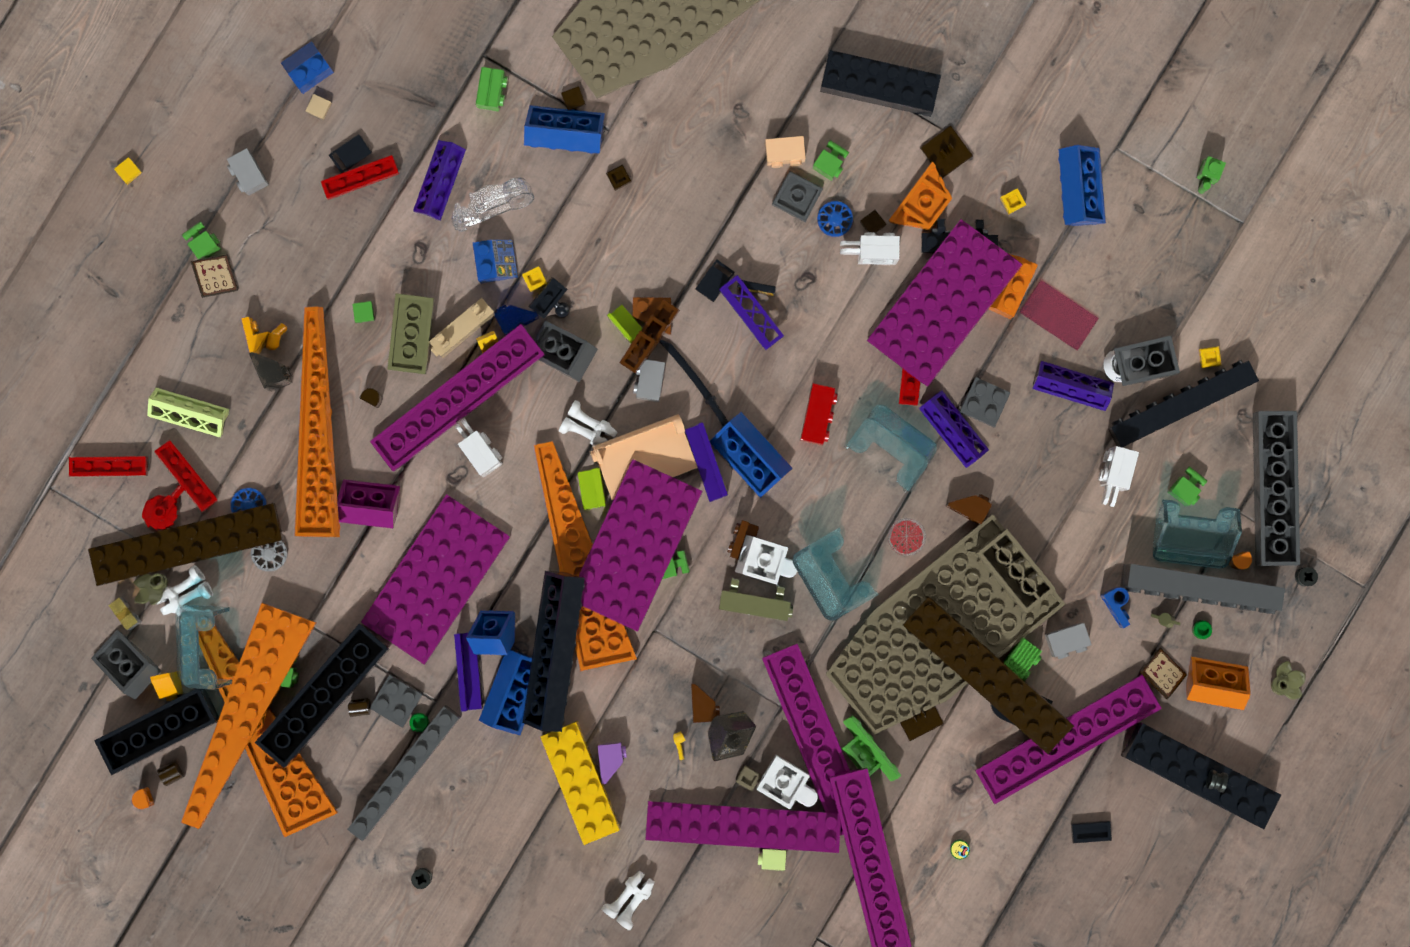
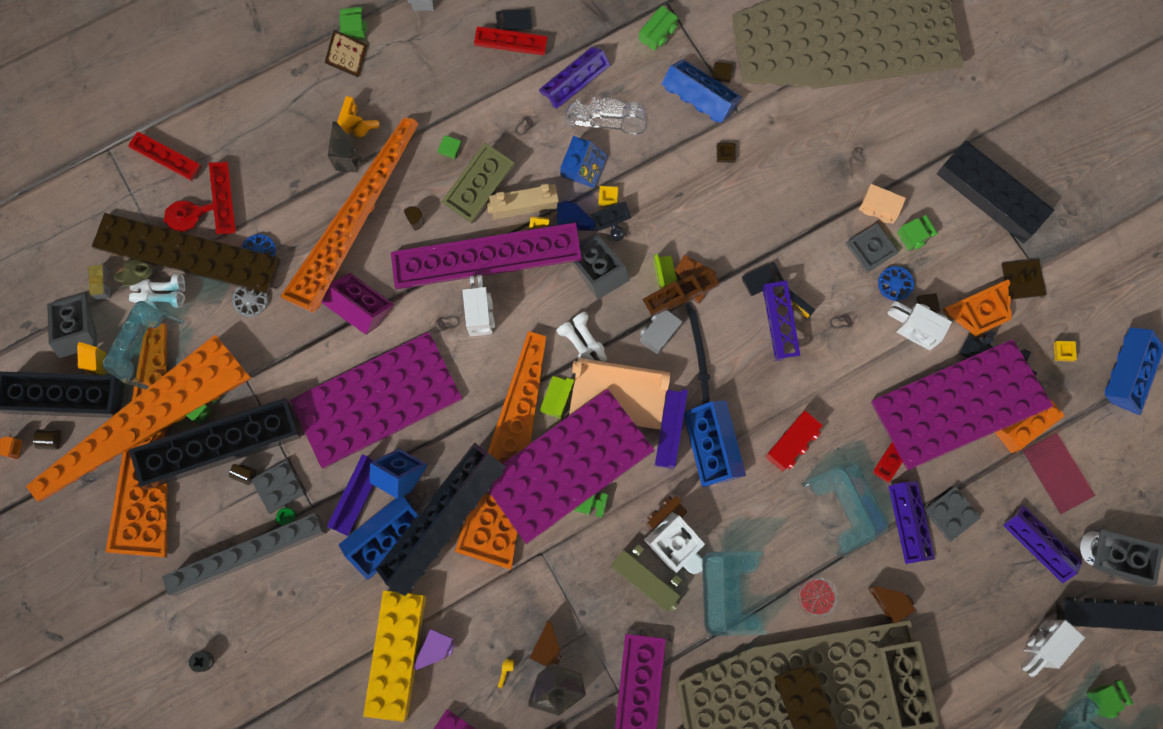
camera: 30 degrees right, 10 degrees down
yellowish green fence [147,388,229,438] -> none

